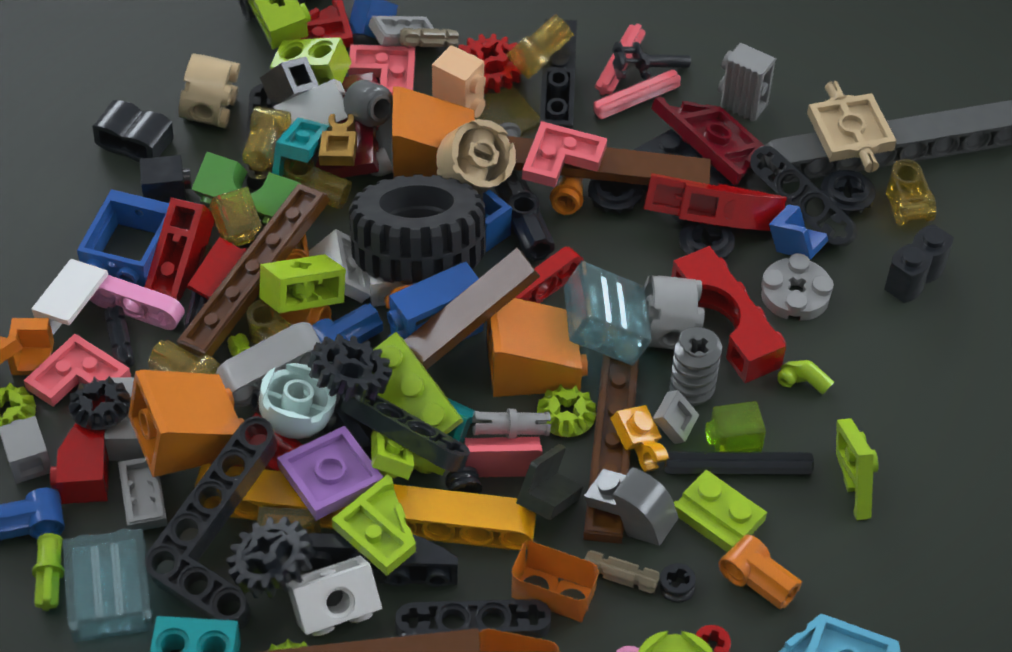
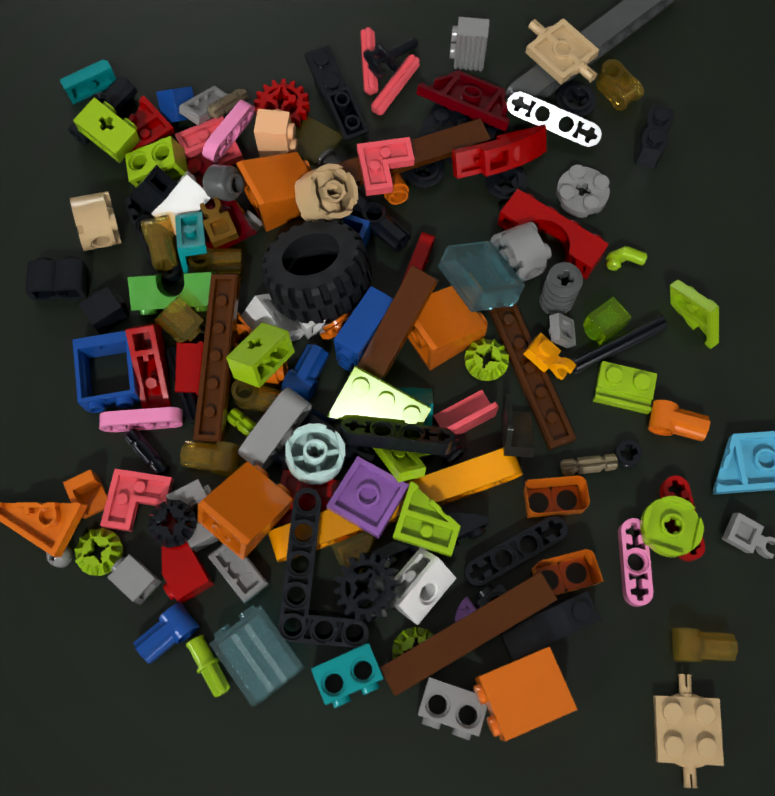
camera: 25 degrees left, 20 degrees up
white panel [31,259,108,335] -> none
black gear [307,334,392,403] -> none
light grey pin [472,409,551,438] -> none
clear yellow piece [506,14,574,80] -> none
dark grey brick [584,467,679,546] -> none
blue panel [769,204,829,260] -> none
none -> bright pink beam [202,100,255,163]

